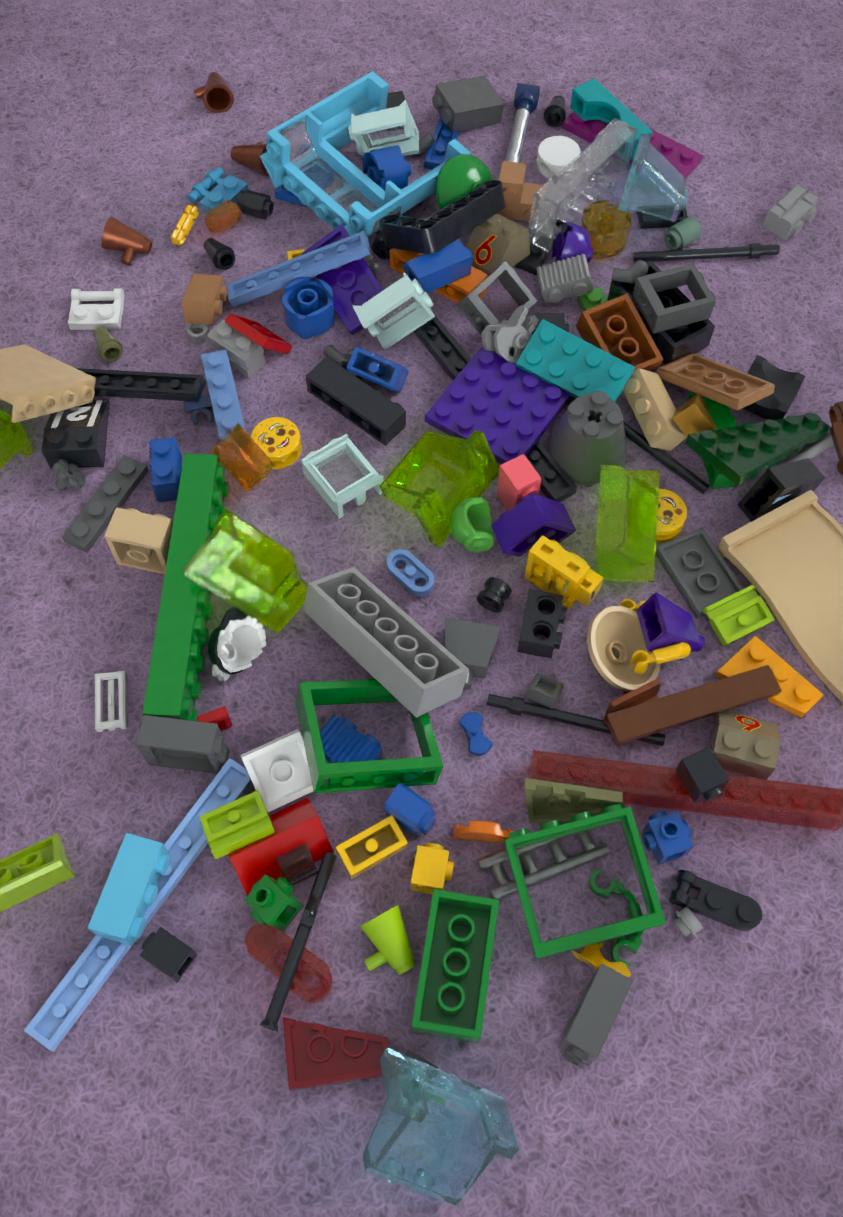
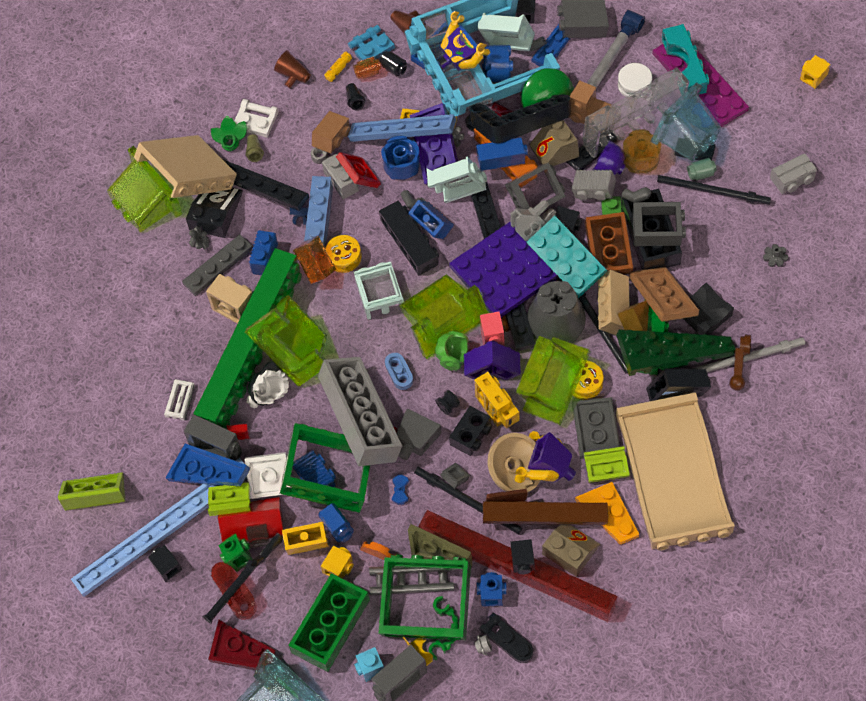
camera: 25 degrees right, 0 degrees up
medium azure brick [88,833,170,946] -> none
lime piece [359,905,416,975] -> none
black cone [544,96,566,127] -> none
none -> blue wing [165,443,250,486]
none -> green plate [211,116,247,151]
none -> medium azure brick [354,647,384,682]
none -> torso [437,11,490,70]
none -> dark grey plant [763,244,788,267]
none -> yellow brick [800,55,830,89]

